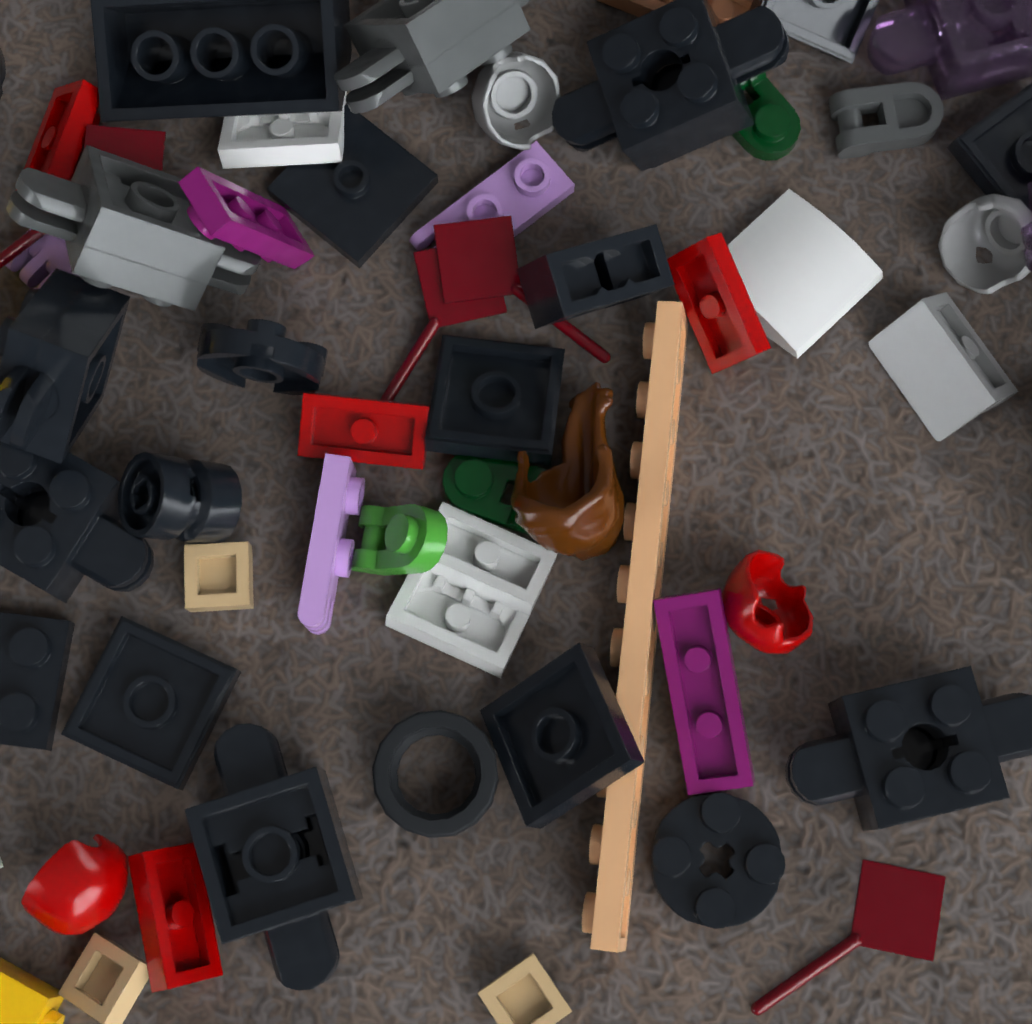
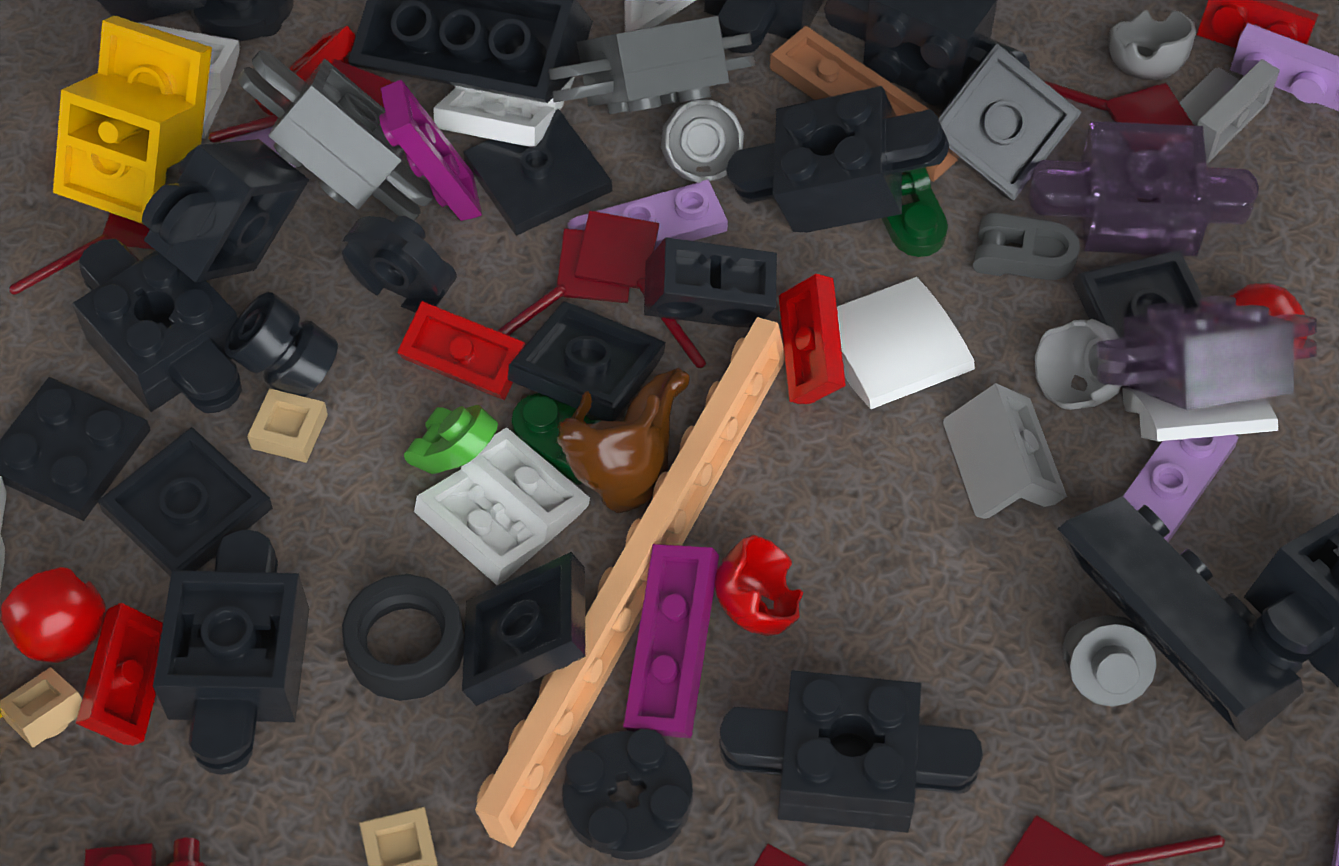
camera: 20 degrees right, 20 degrees down
lavender hinge [298,453,365,635] -> none

